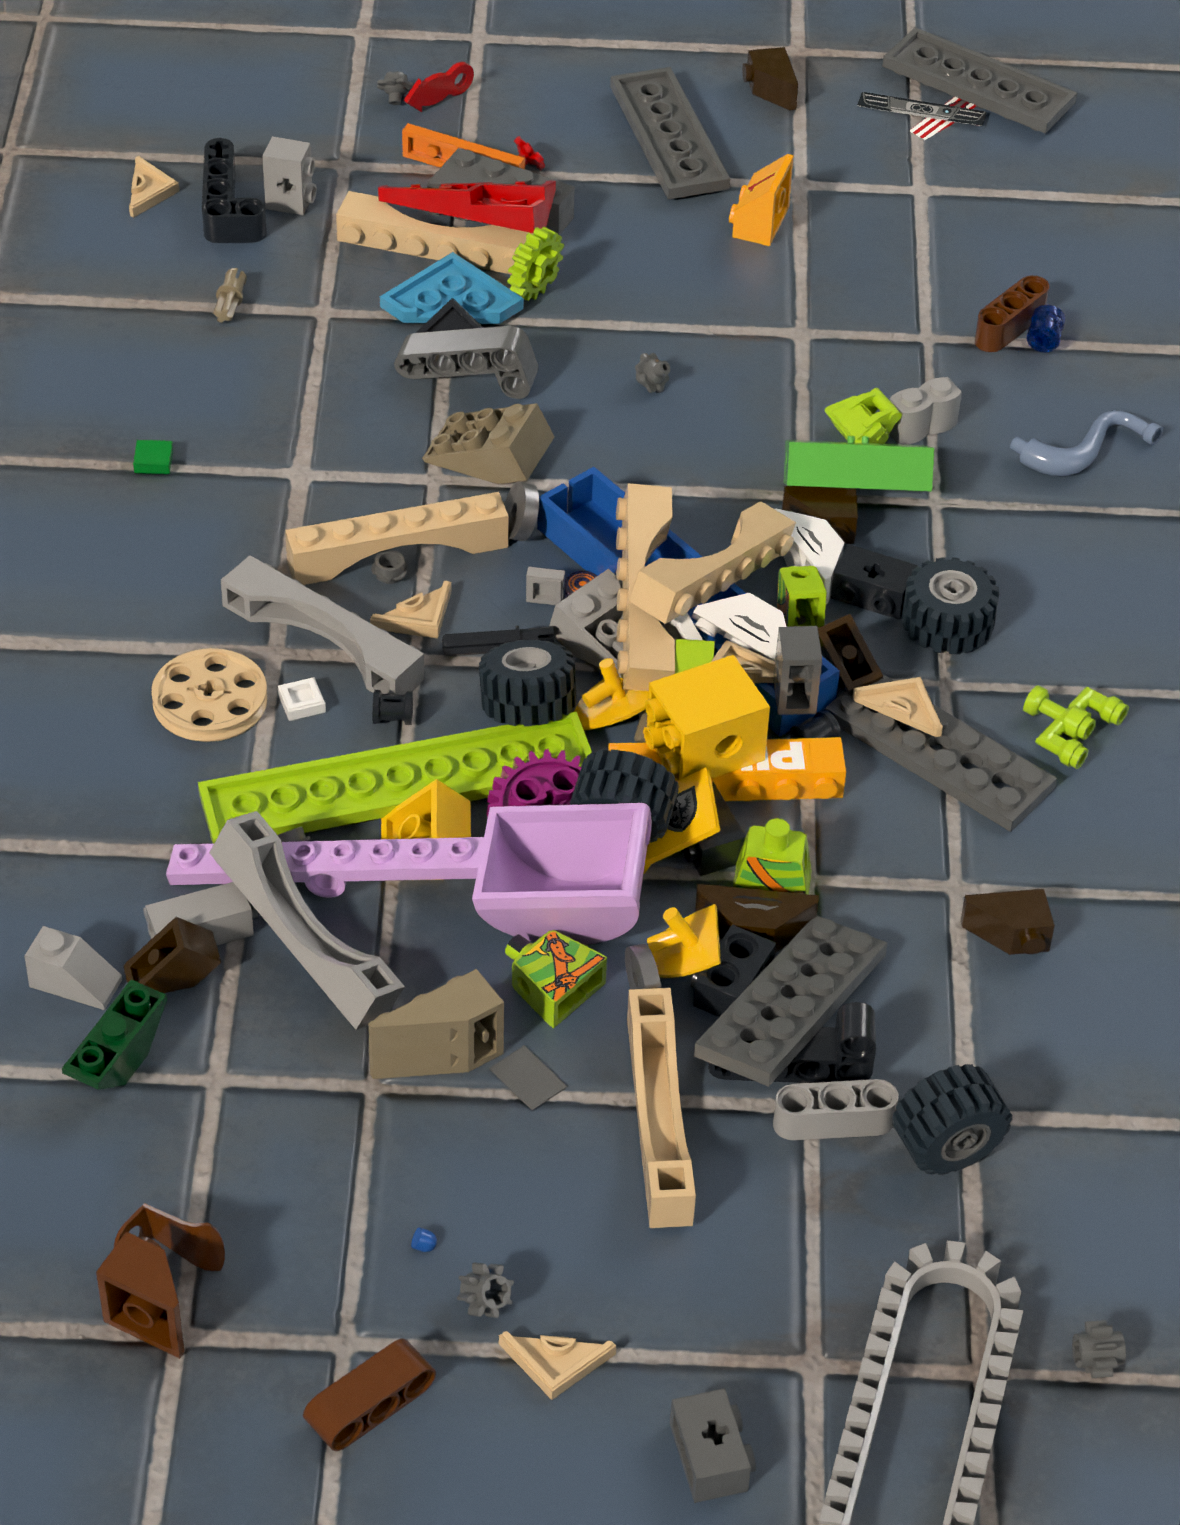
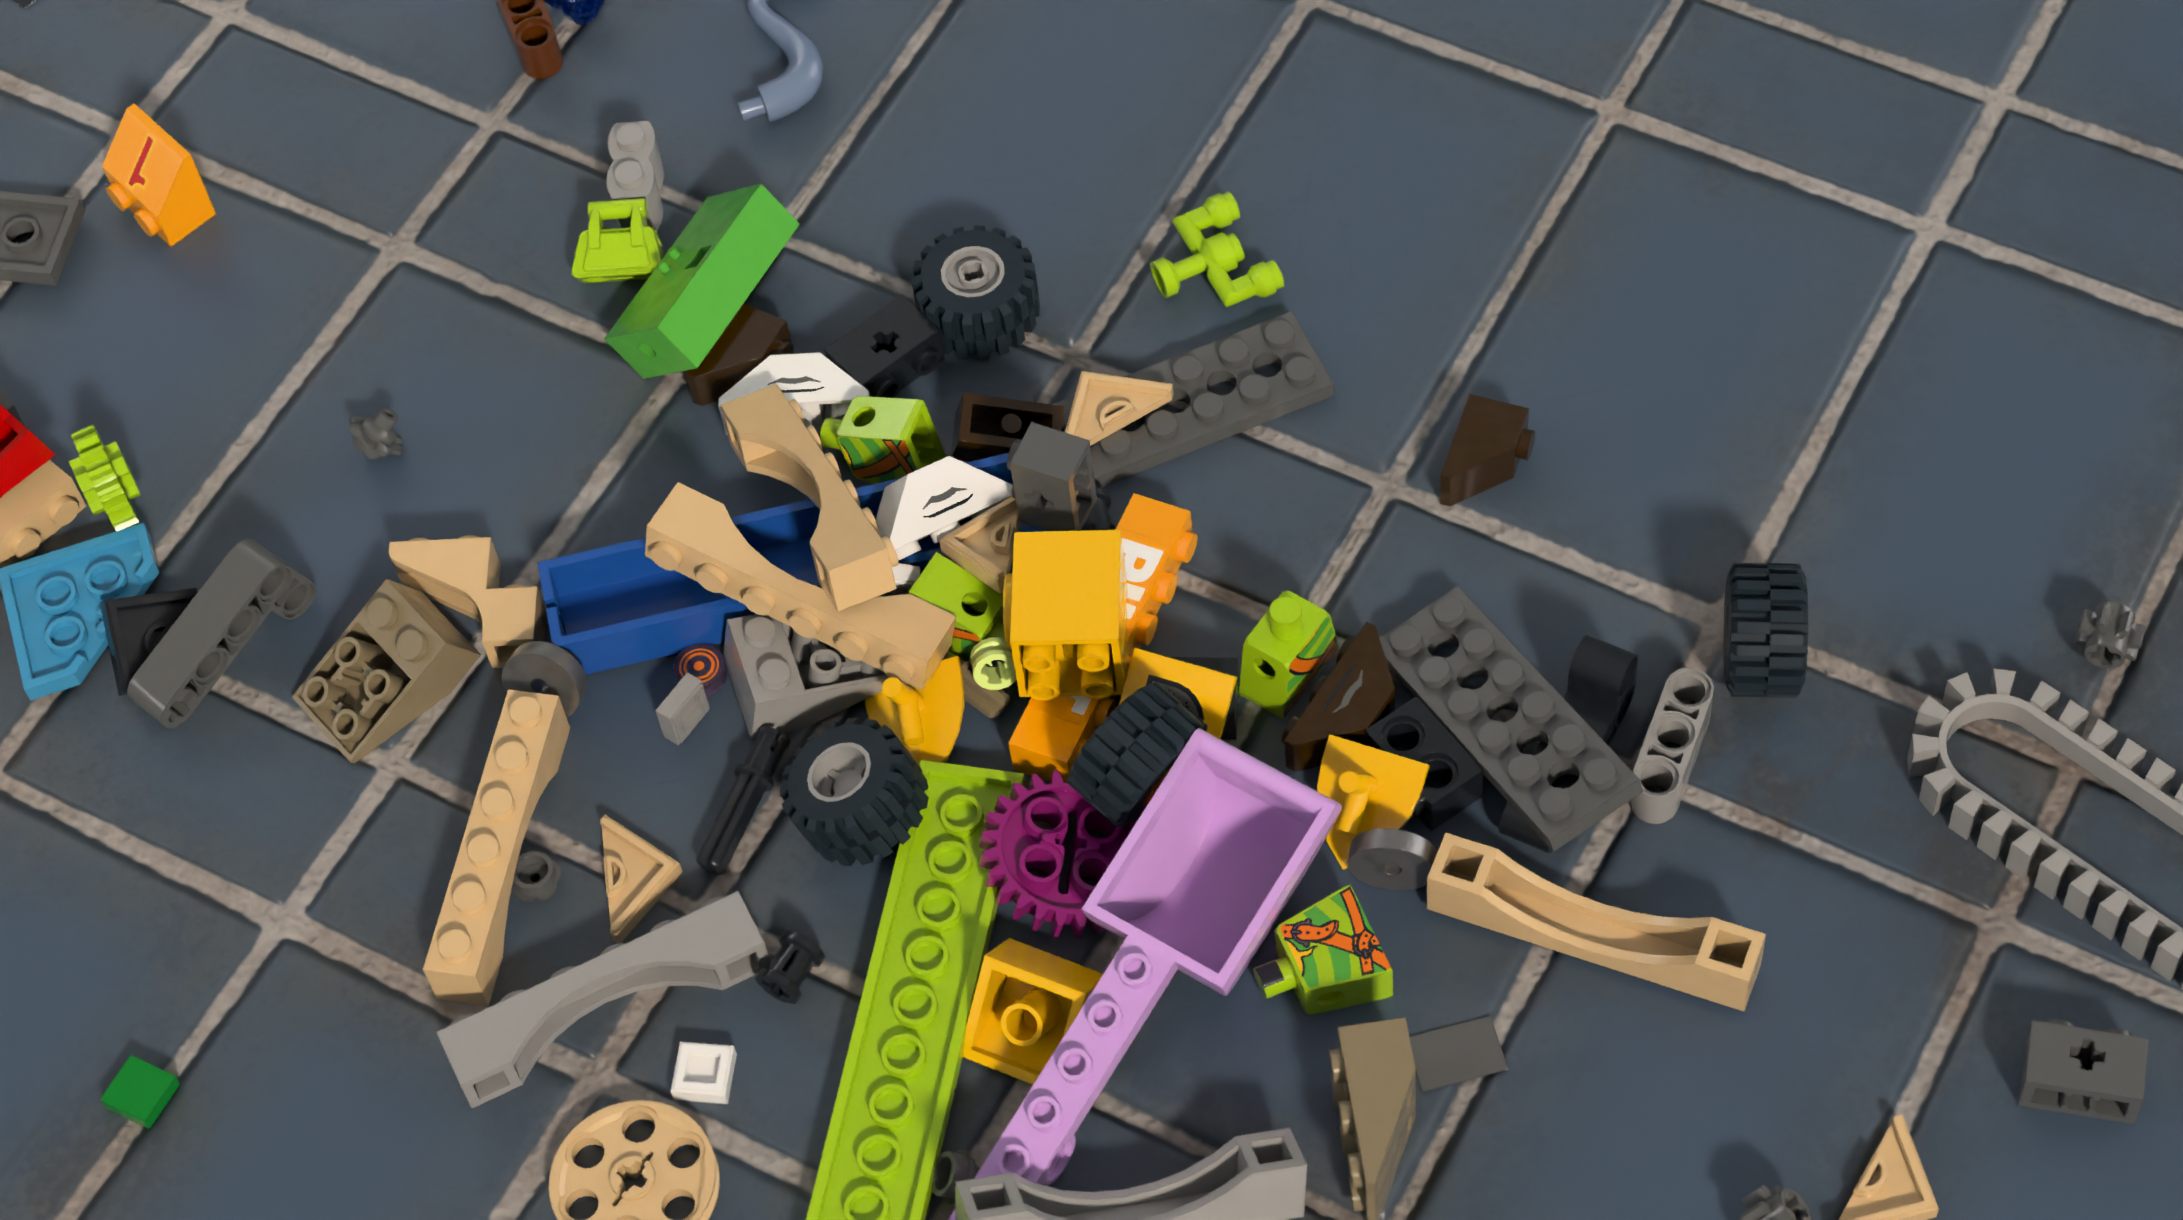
camera: 55 degrees left, 10 degrees up
none -> tan arch [389,535,547,668]

